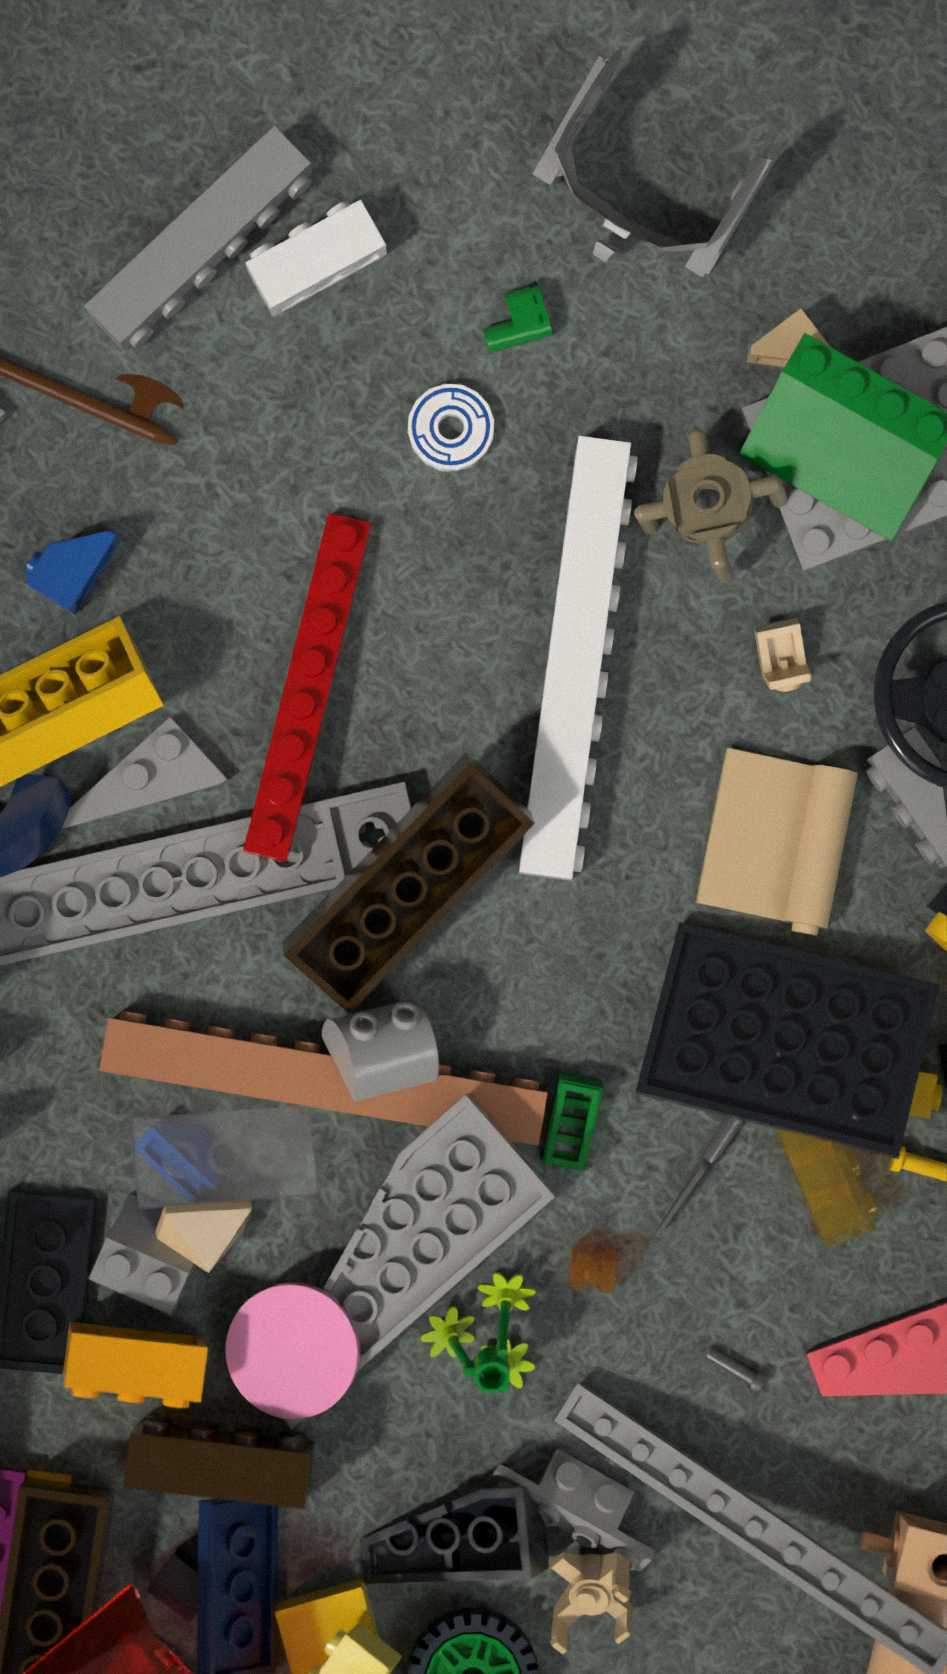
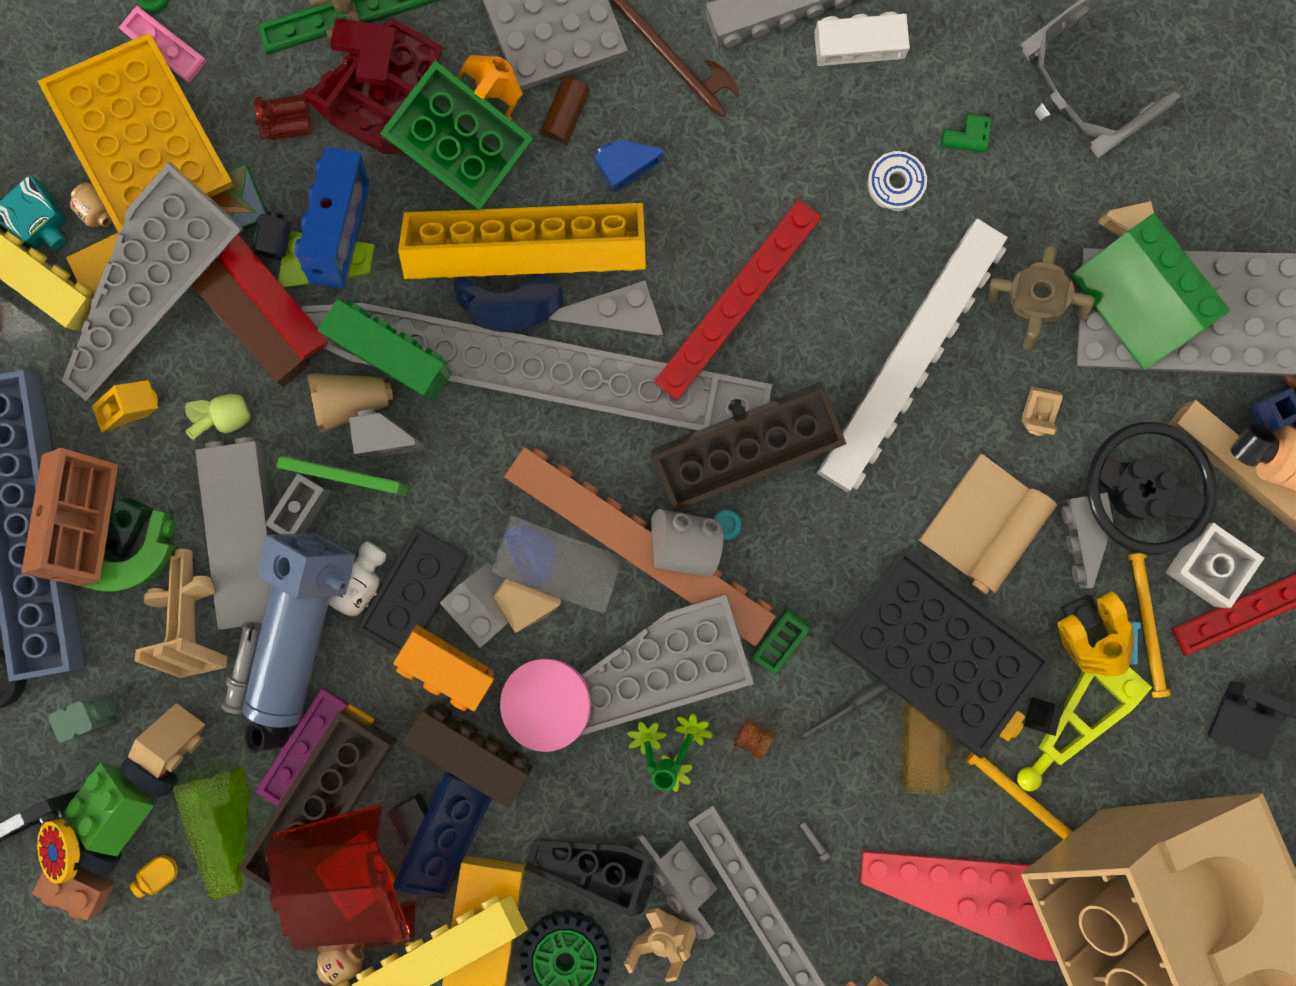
camera: 30 degrees right, 0 degrees up
none -> teal tile [713,510,741,540]

